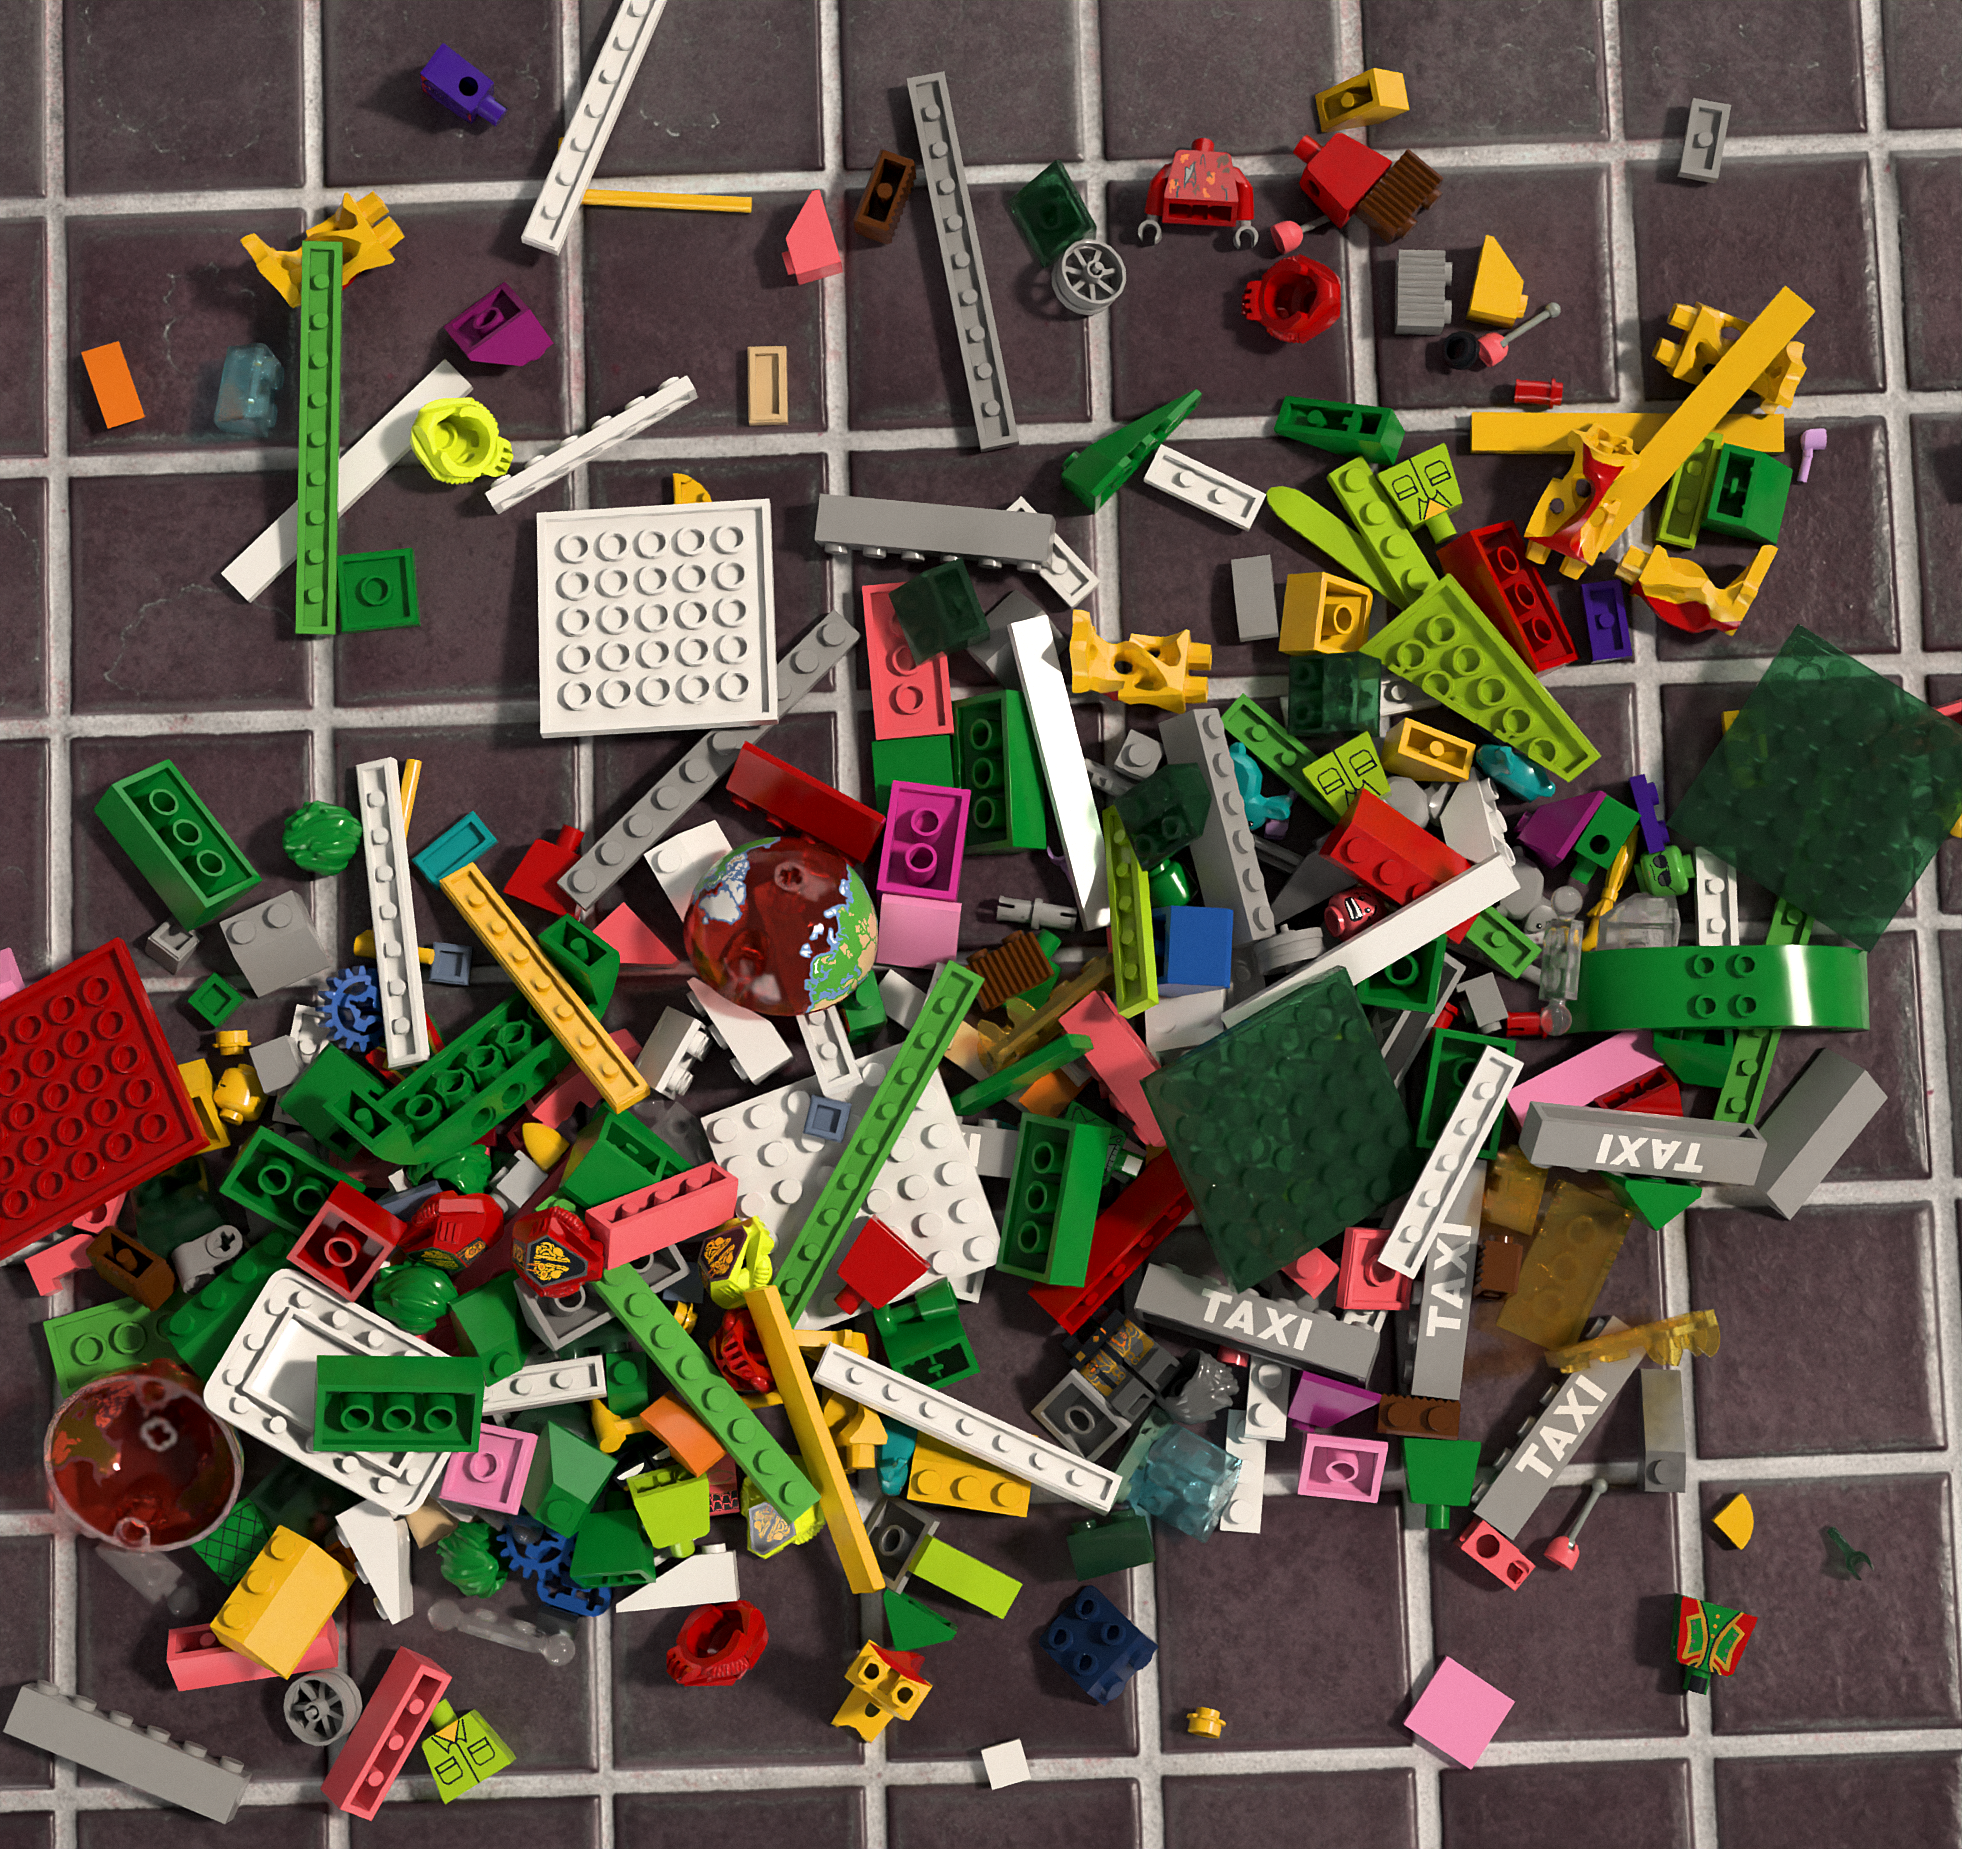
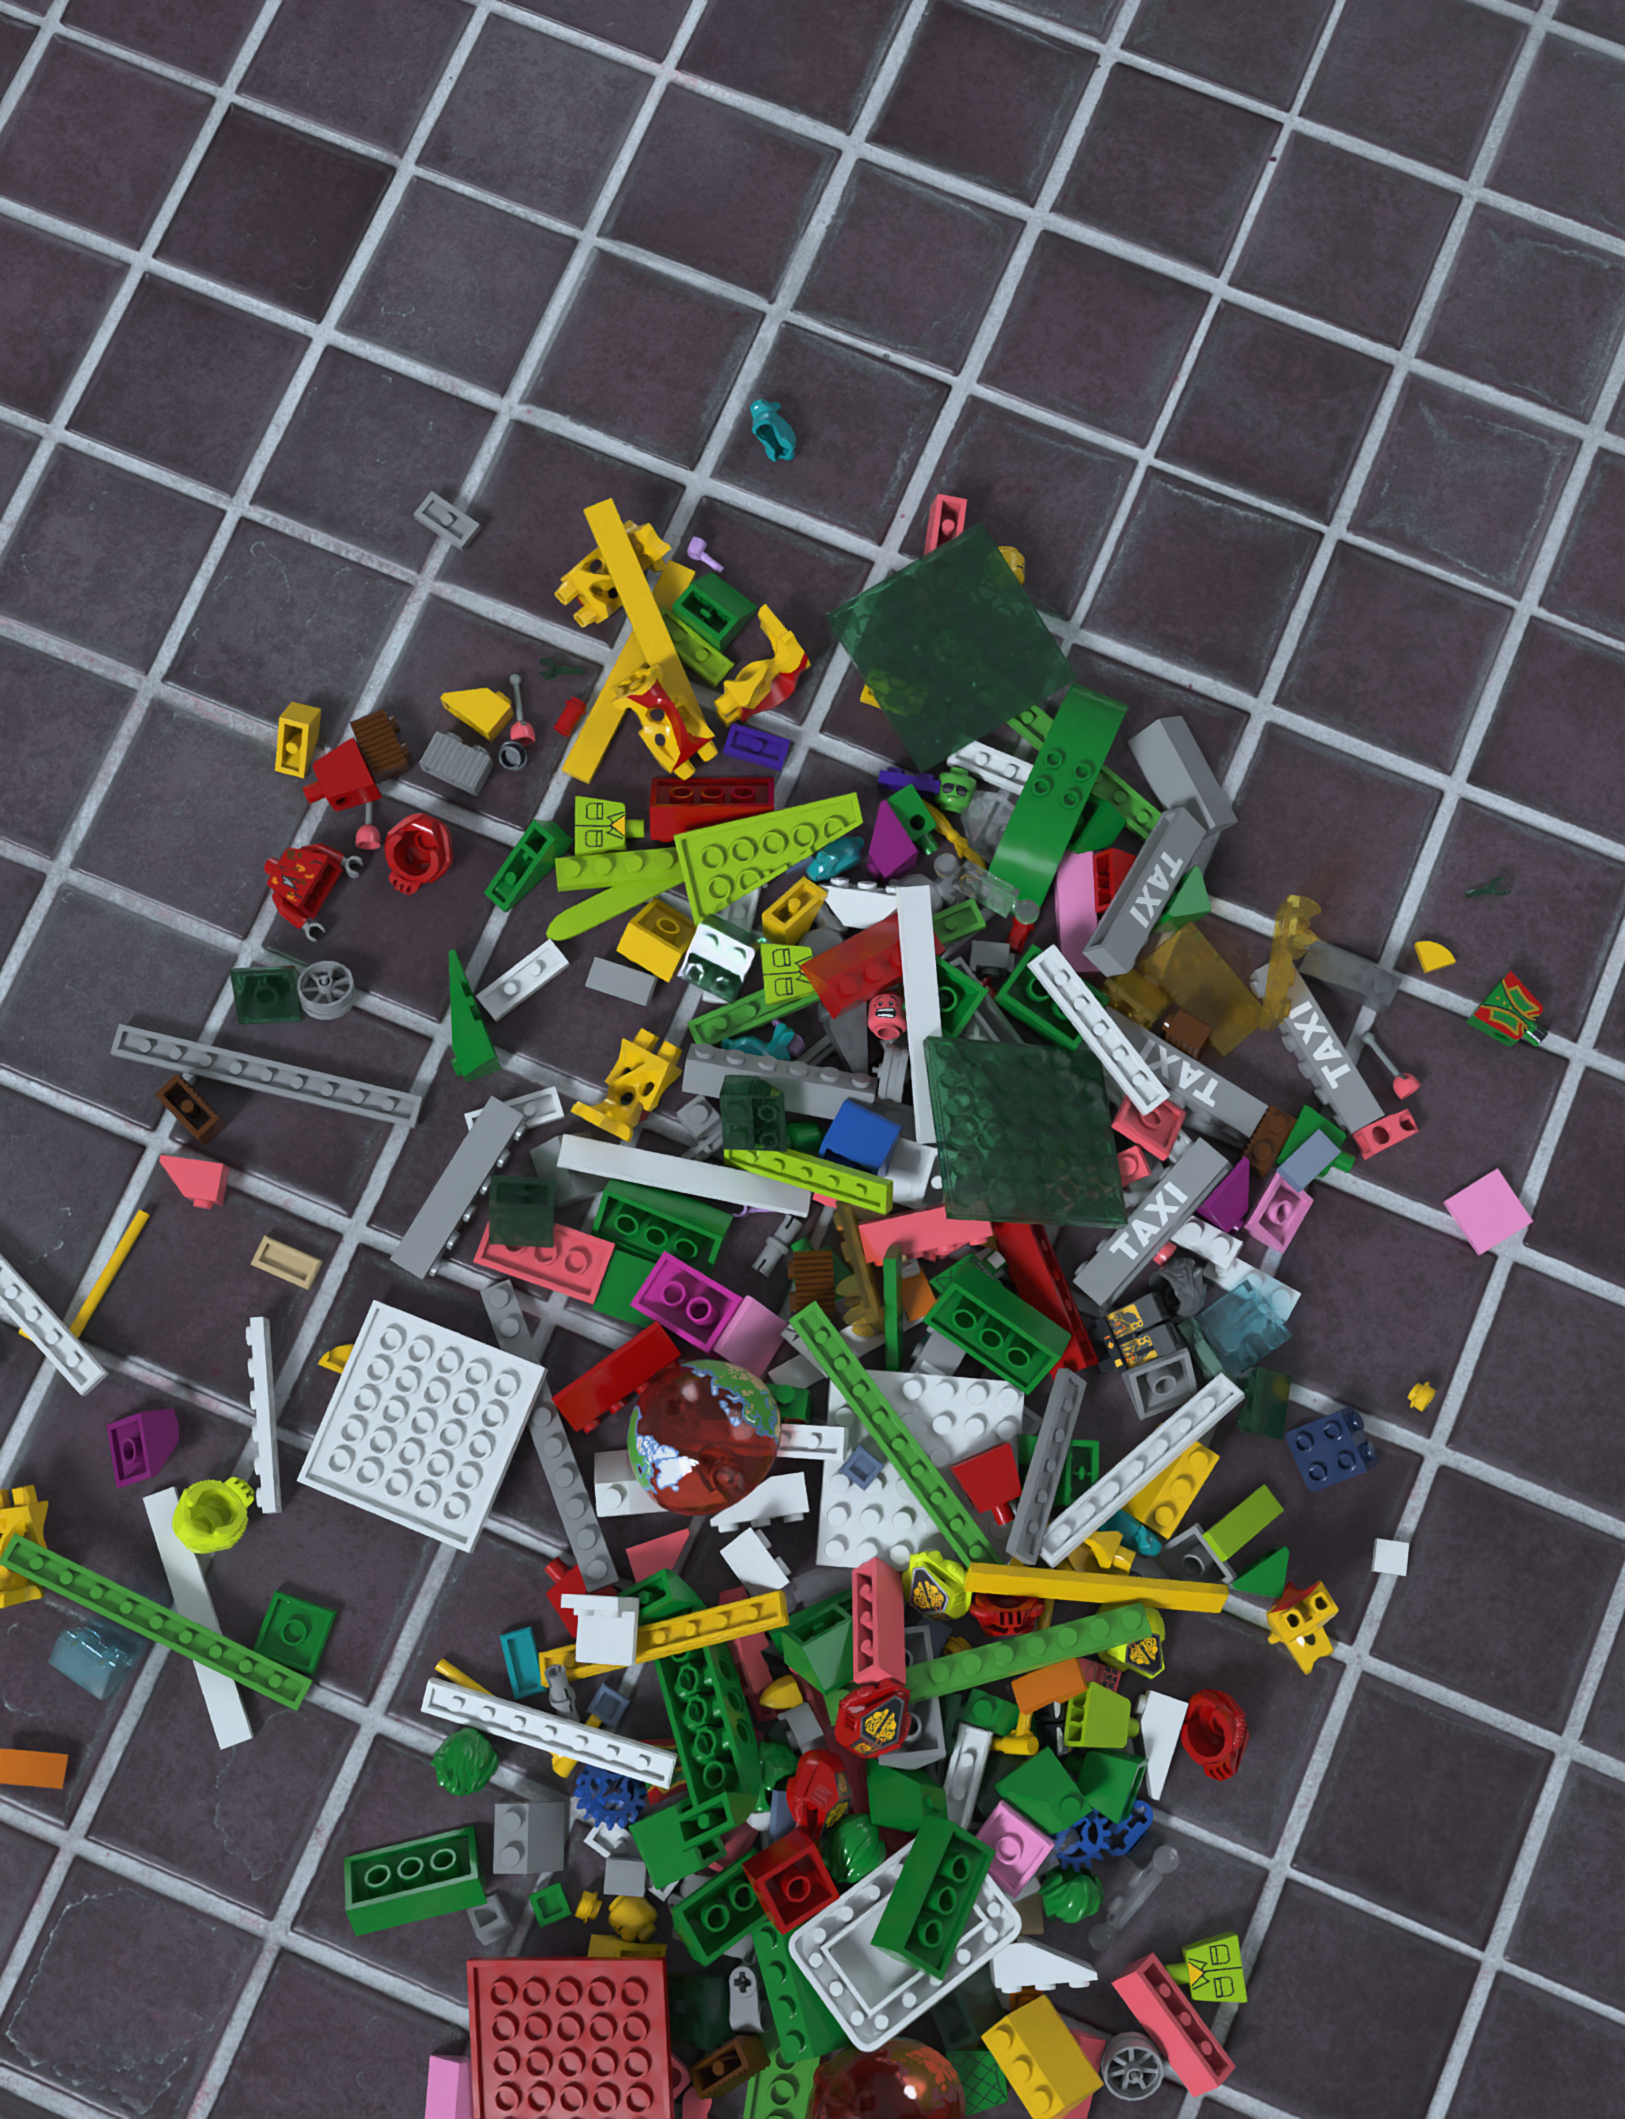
camera: 75 degrees left, 5 degrees down
none -> clear green hand [539,658,582,680]
none -> light grey pin [544,1664,580,1723]
none -> white bracket [561,1594,639,1666]
none -> light grey plate [1005,1368,1087,1565]
none -> sand blue tile [1276,1129,1341,1193]

